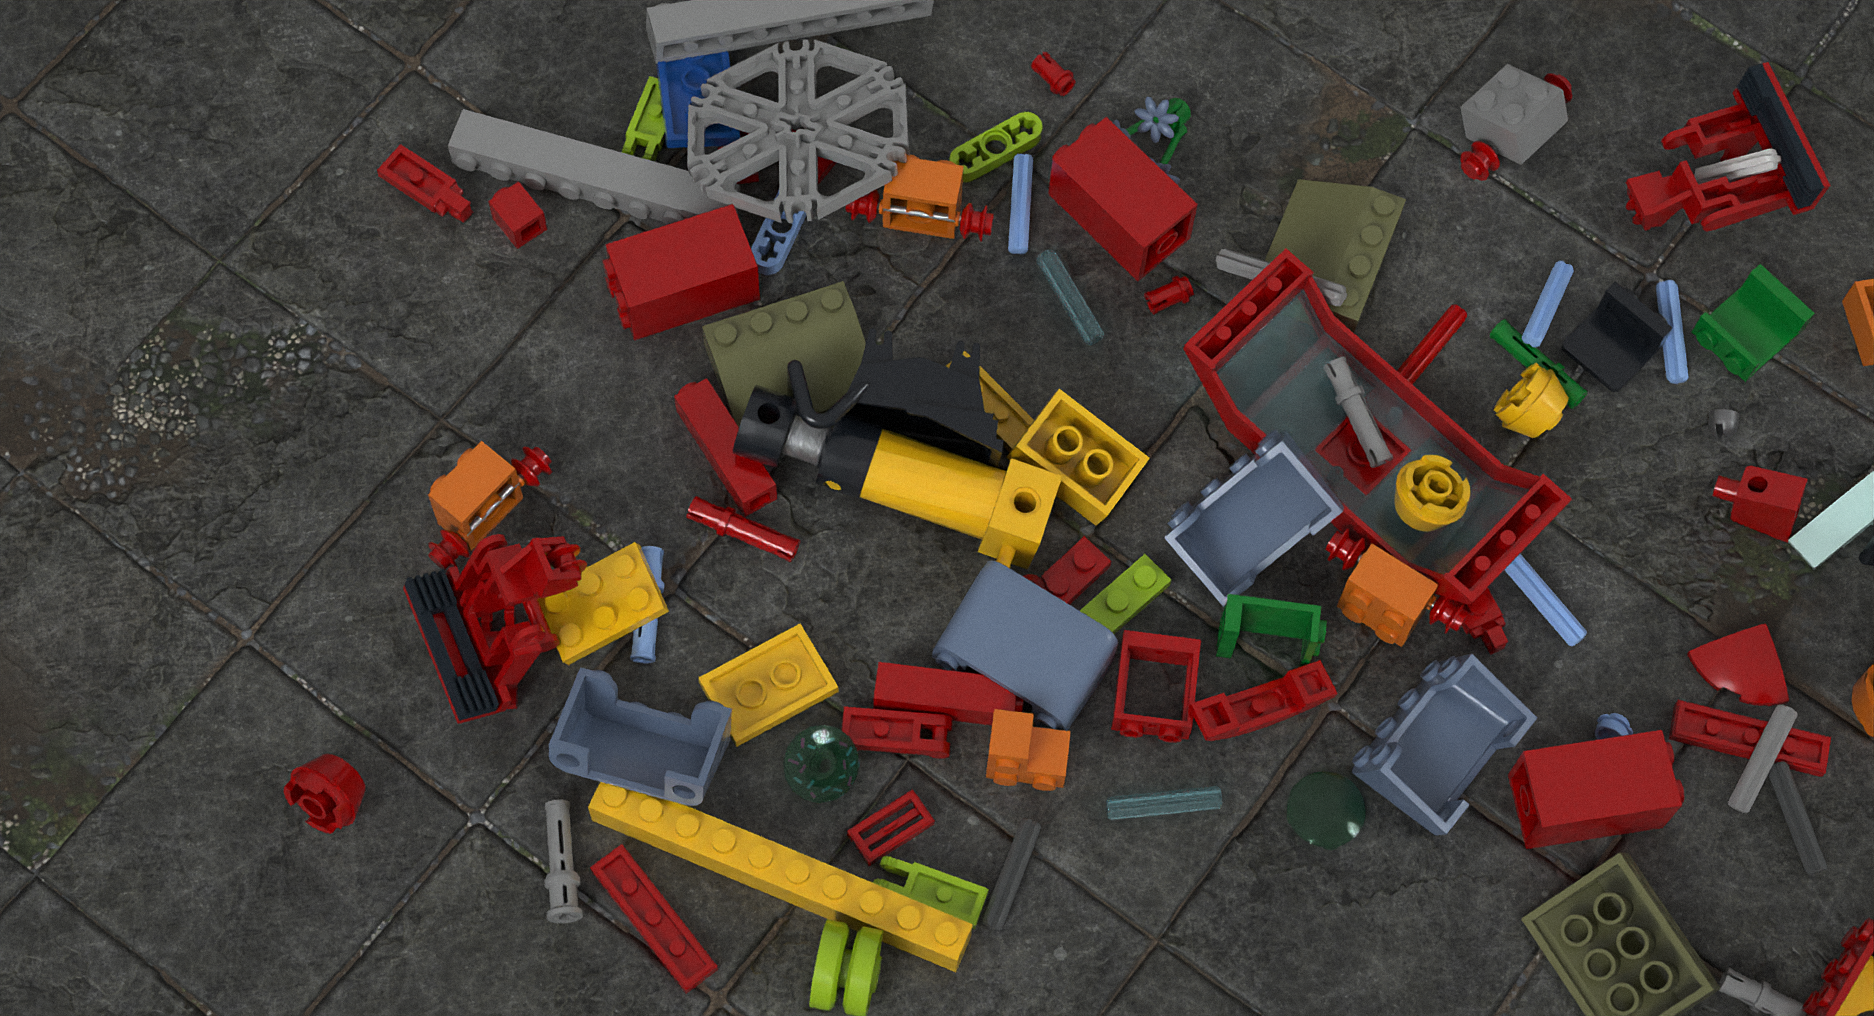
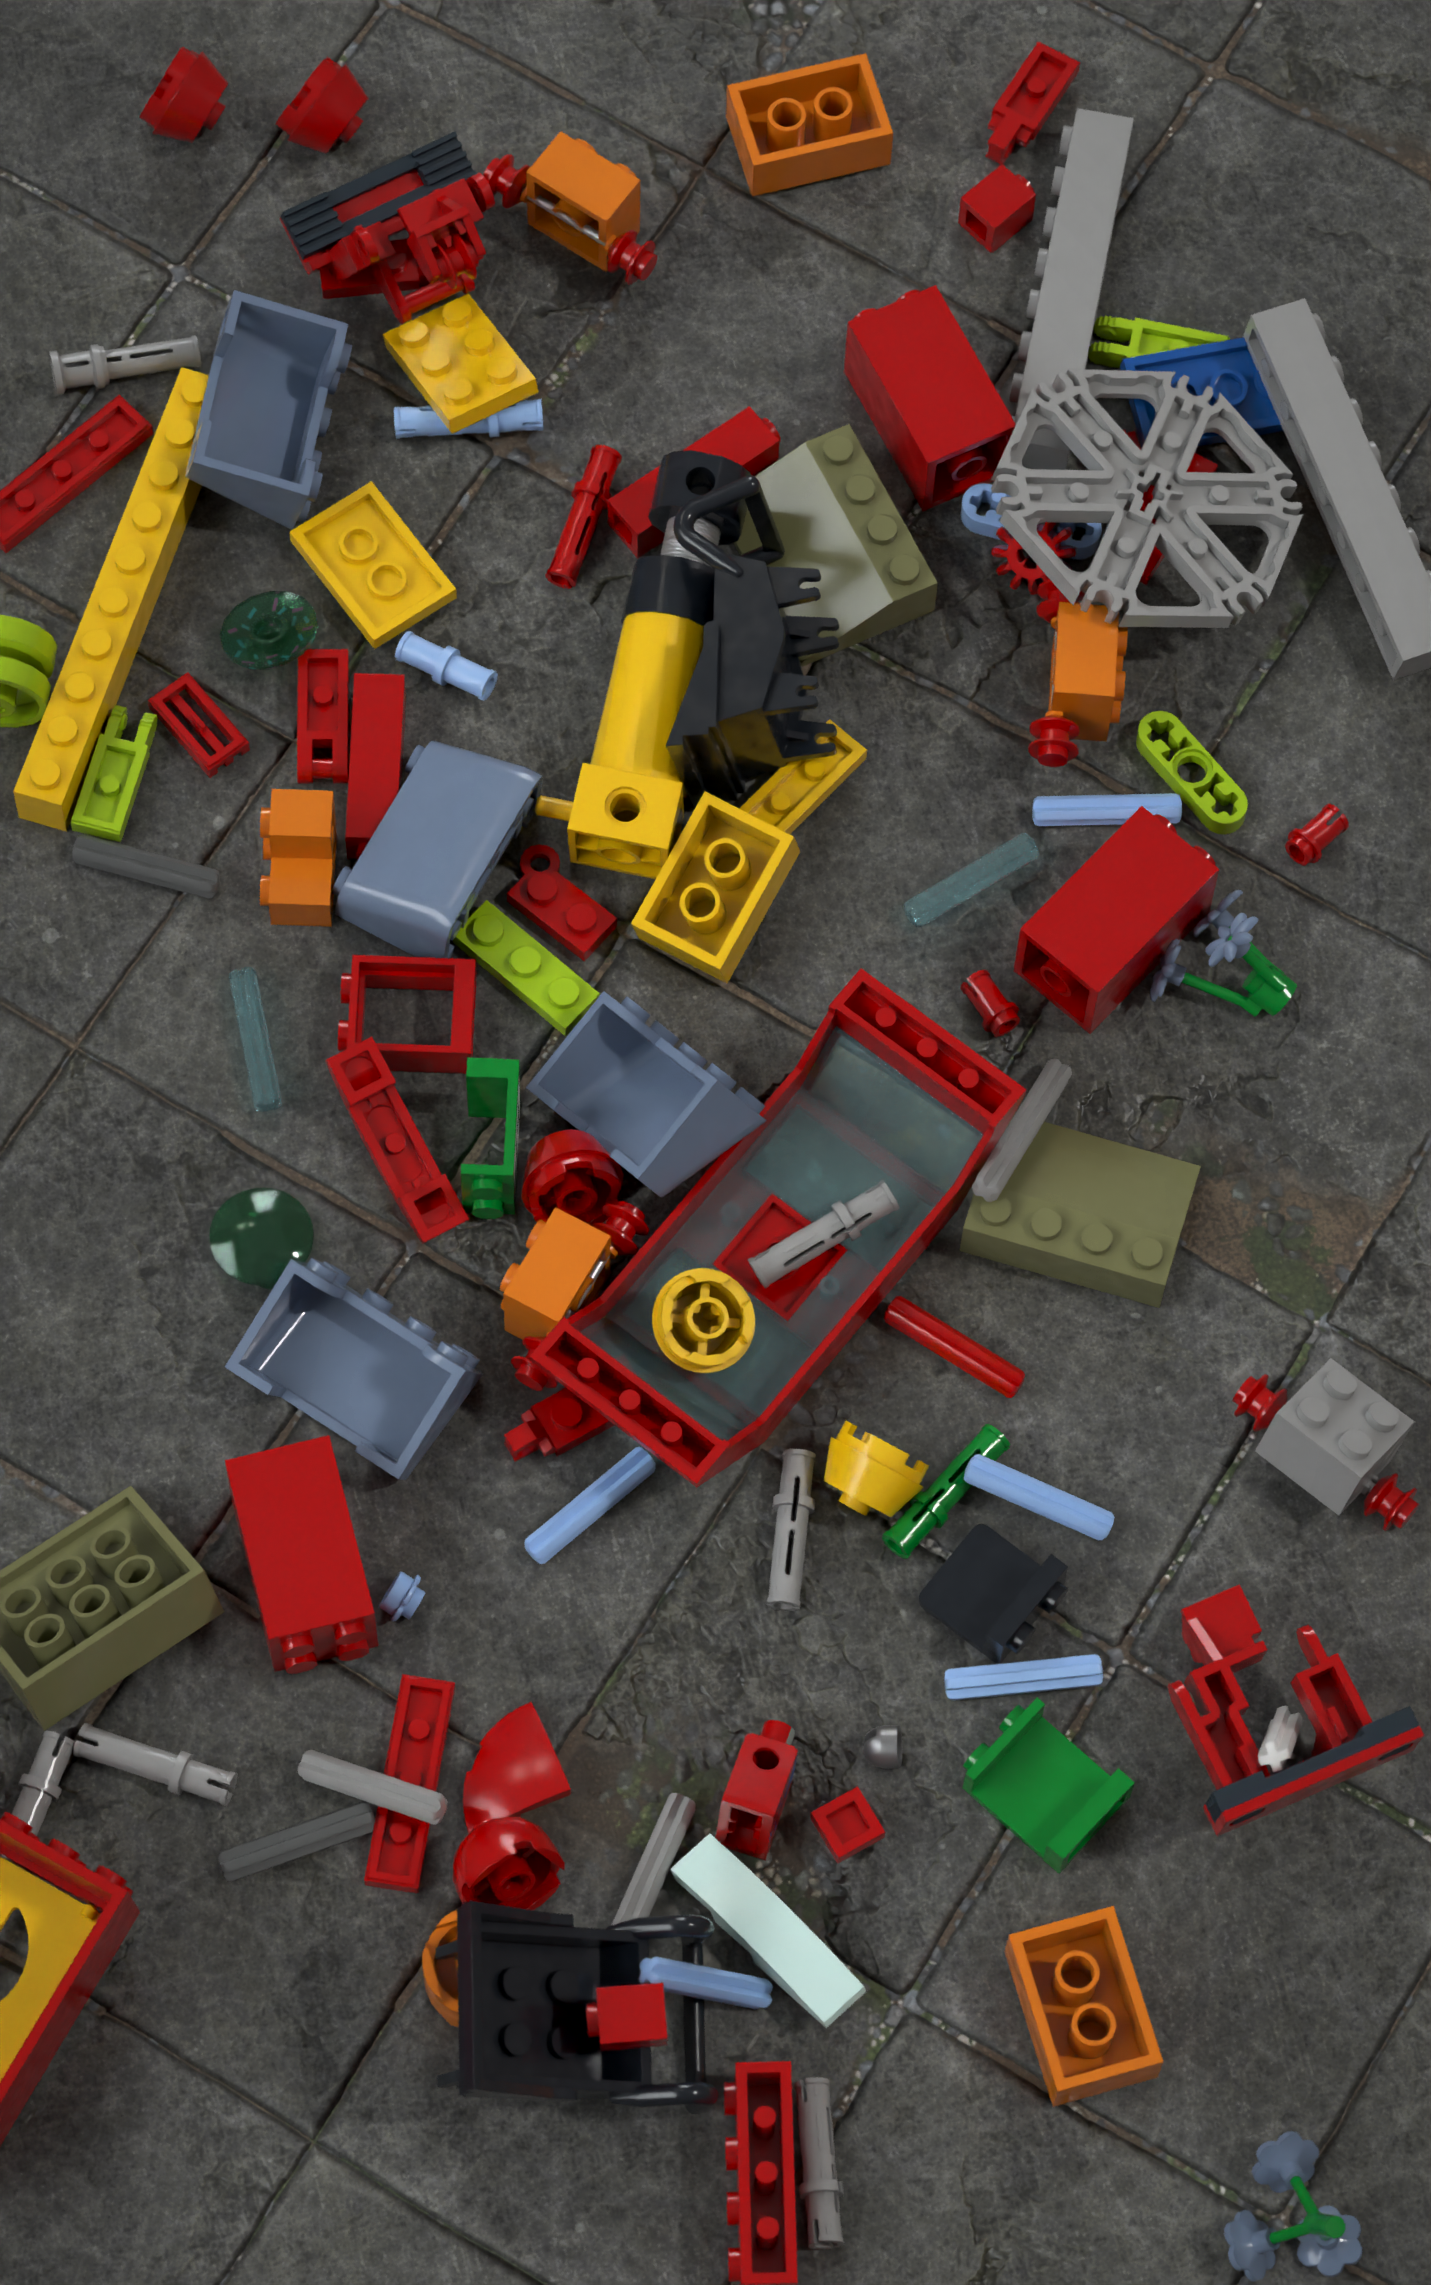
camera: 85 degrees right, 0 degrees up
none -> light grey pin [73,1723,238,1806]
none -> red cone [275,56,369,154]
none -> light blue pin [395,631,498,701]
none -> red cylinder [453,1817,565,1910]
none -> red cone [522,1130,623,1226]
none -> light grey axle [612,1793,696,1925]
none -> orange brick [726,53,893,196]
none -> light grey pin [766,1449,816,1611]
none -> red tile [810,1786,885,1864]
none -> red gear [991,522,1077,594]

